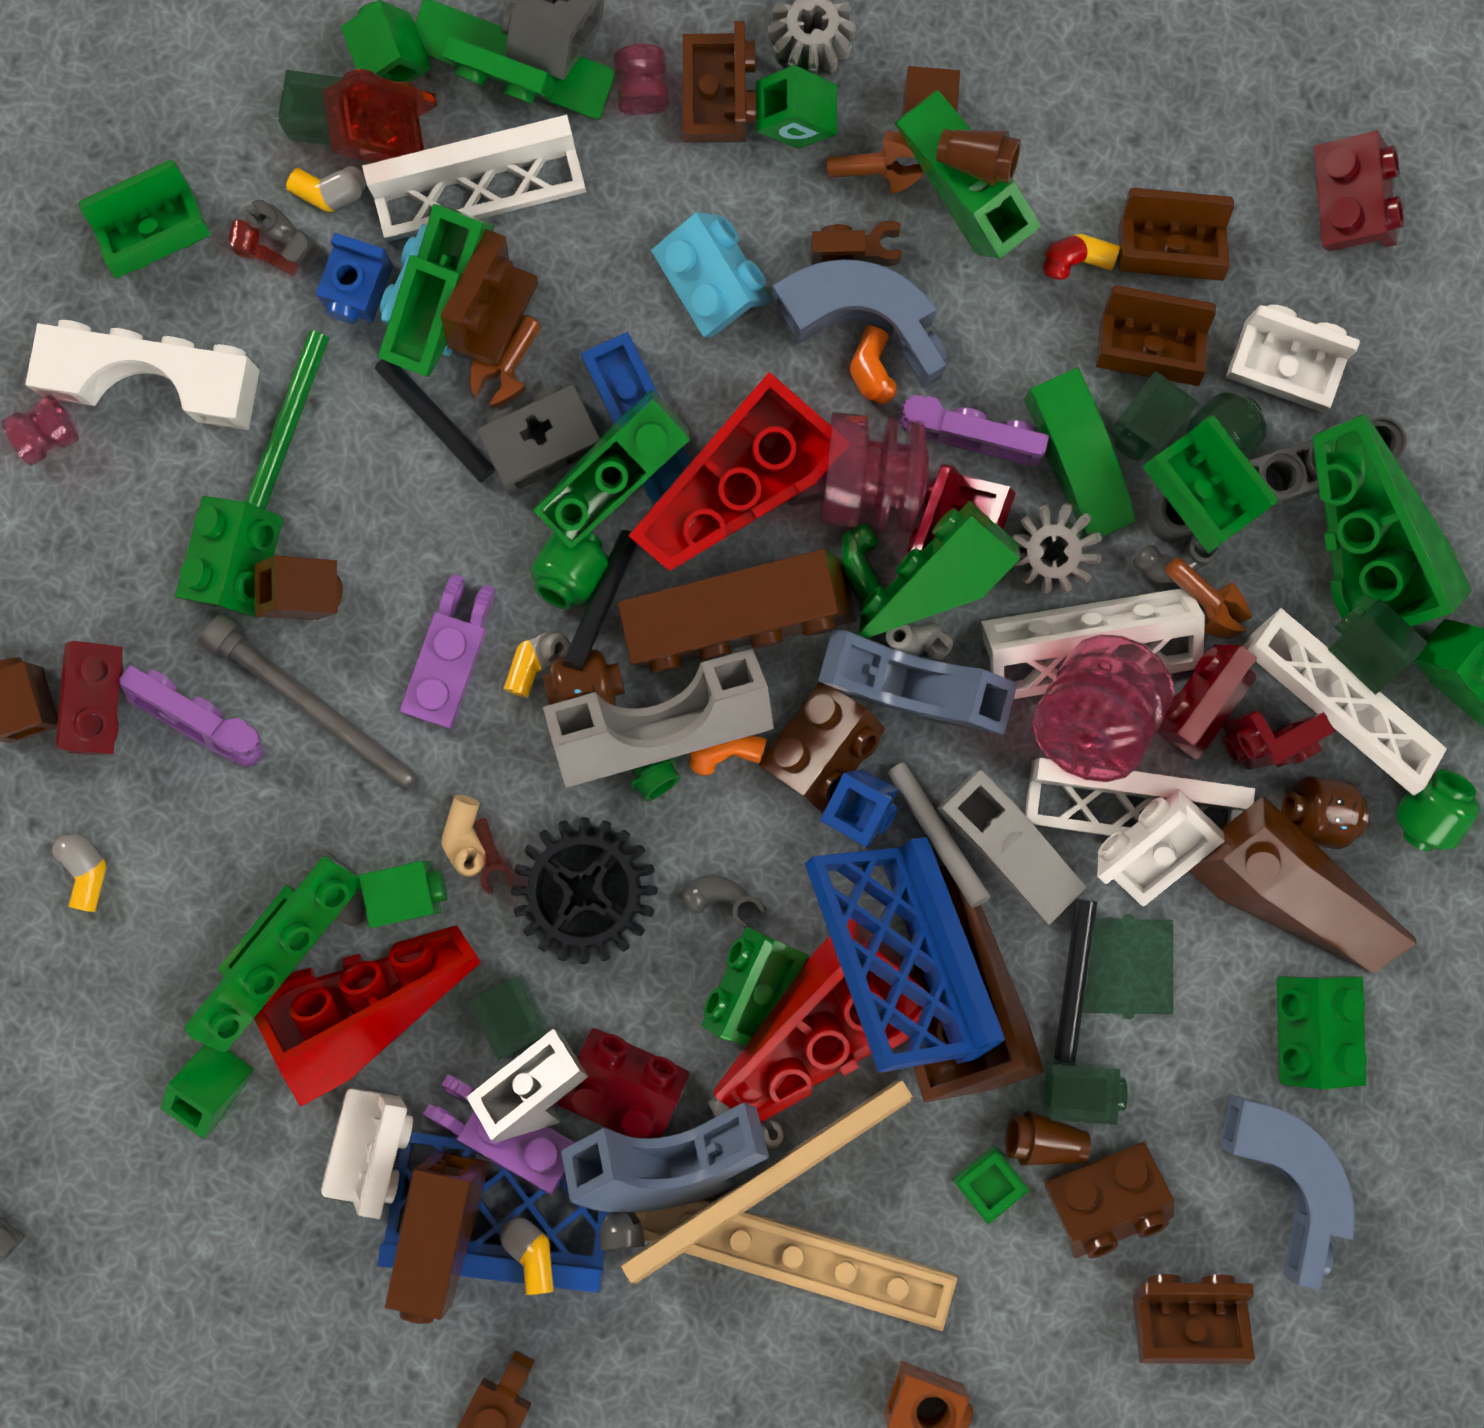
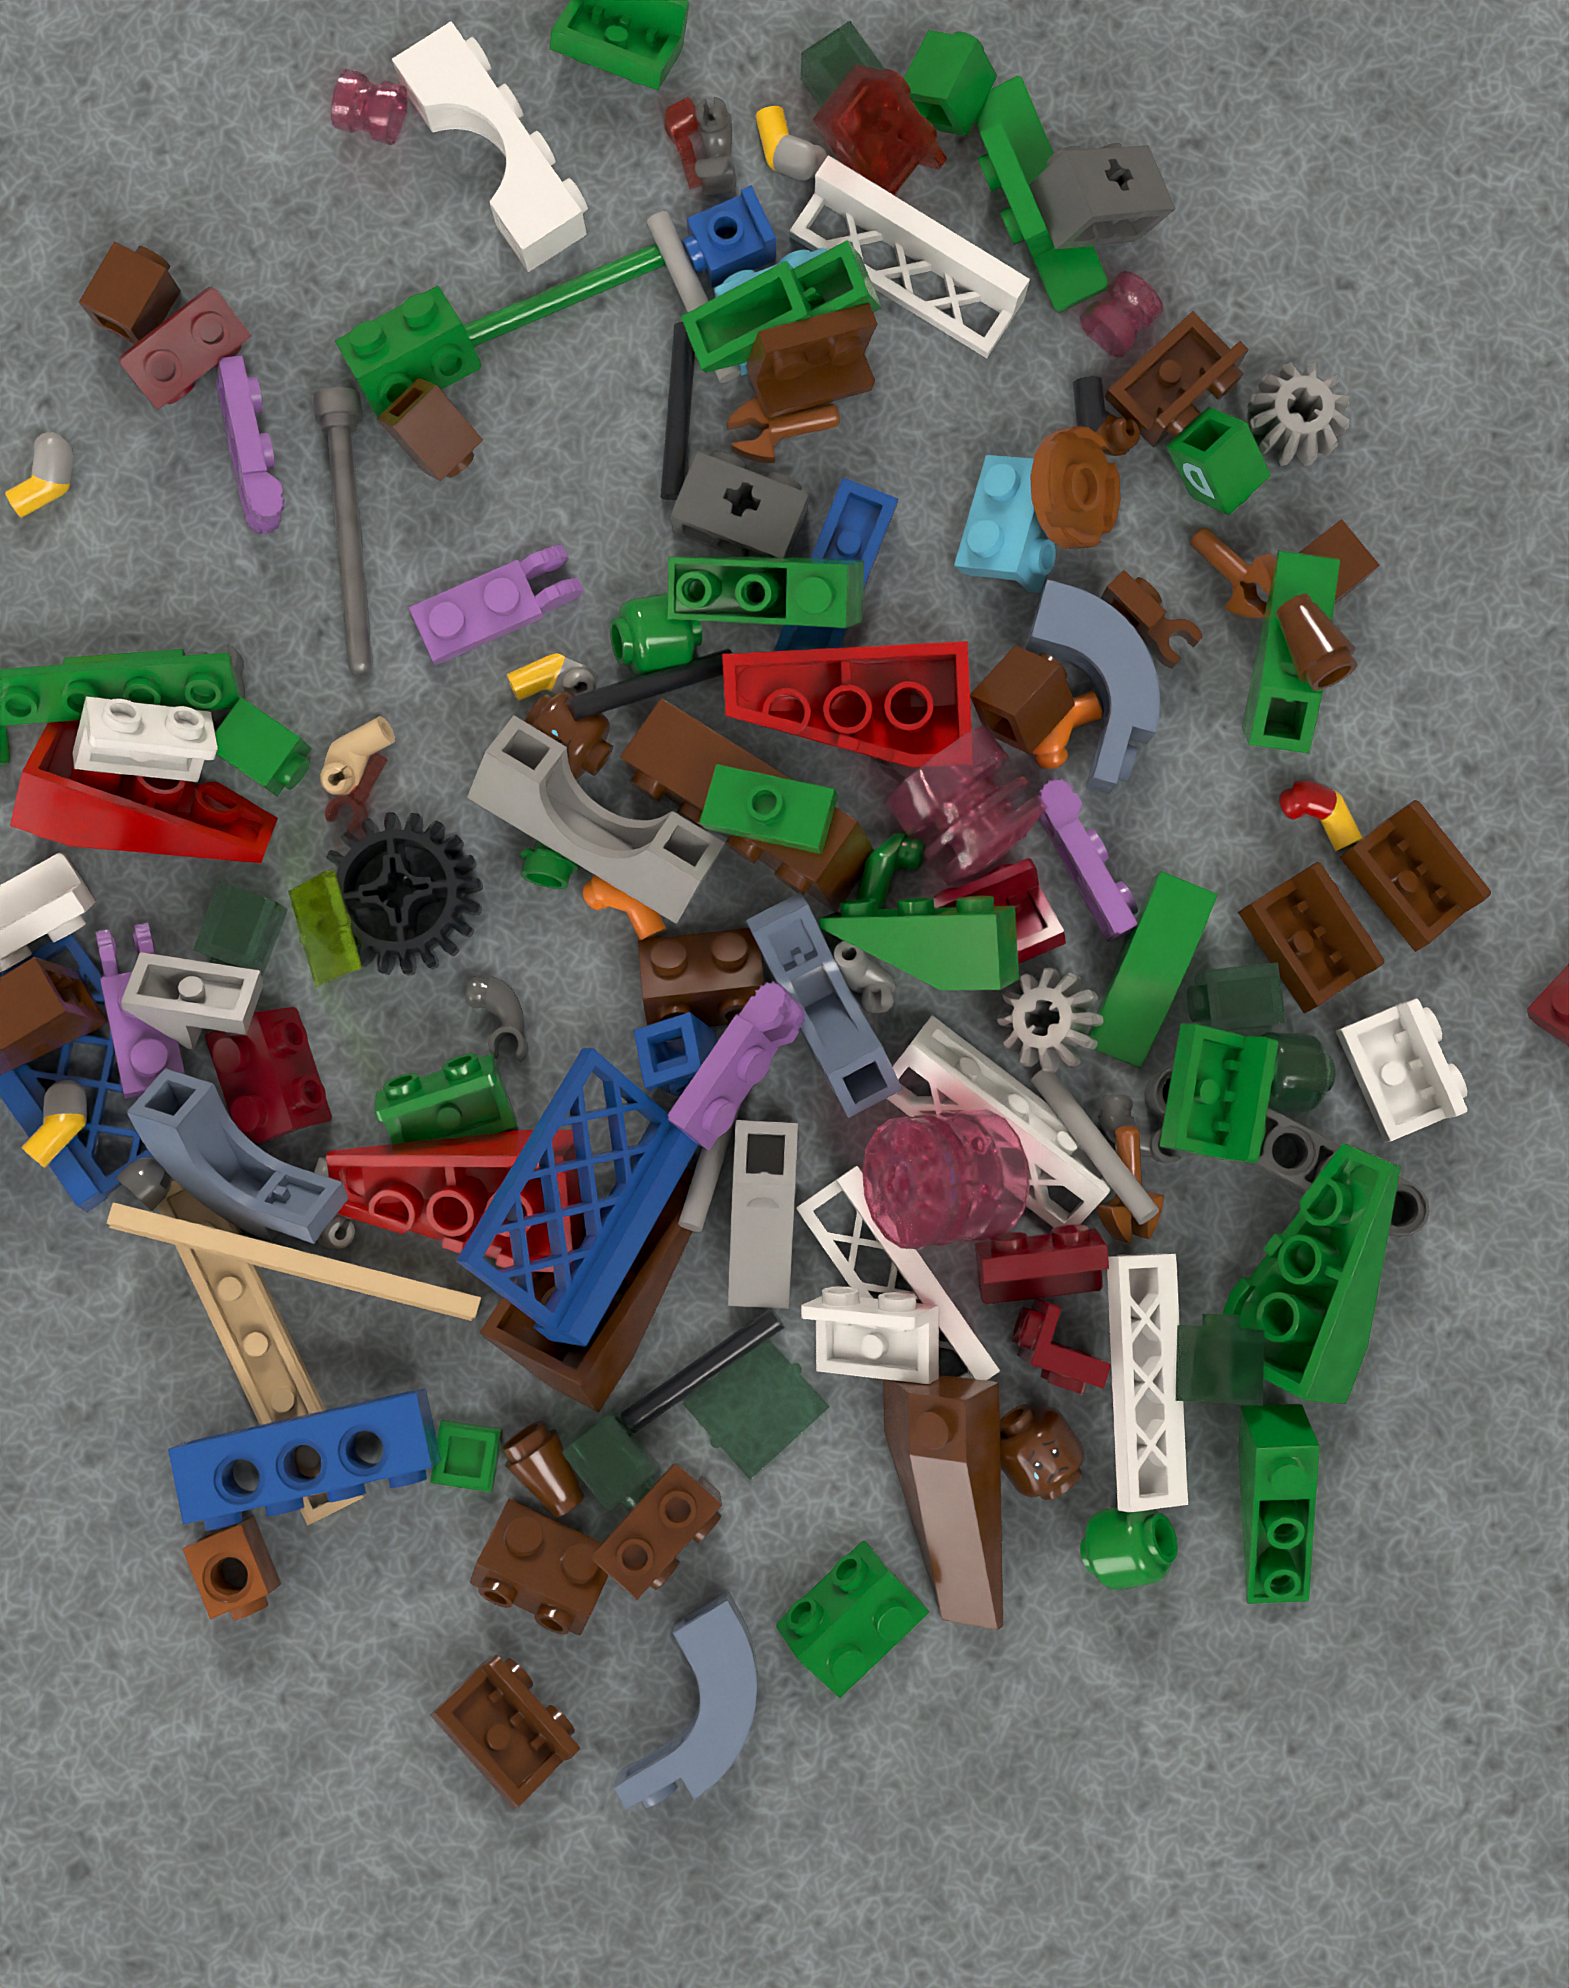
camera: 45 degrees right, 0 degrees up
none -> white bracket [73,697,217,782]
none -> blue brick [168,1387,441,1530]
none -> clear neon green piece [288,870,362,987]
none -> reddish brown bracket [593,1463,722,1600]
none -> light grey bar [647,211,741,383]
none -> medium lavender hinge [667,981,806,1151]
none -> green plate [699,764,838,854]
none -> reddish brown brick [970,645,1075,755]
none -> dark orange tile [1030,426,1121,549]
none -> light grey bar [1031,1069,1159,1224]
none -> arm [1073,376,1140,456]

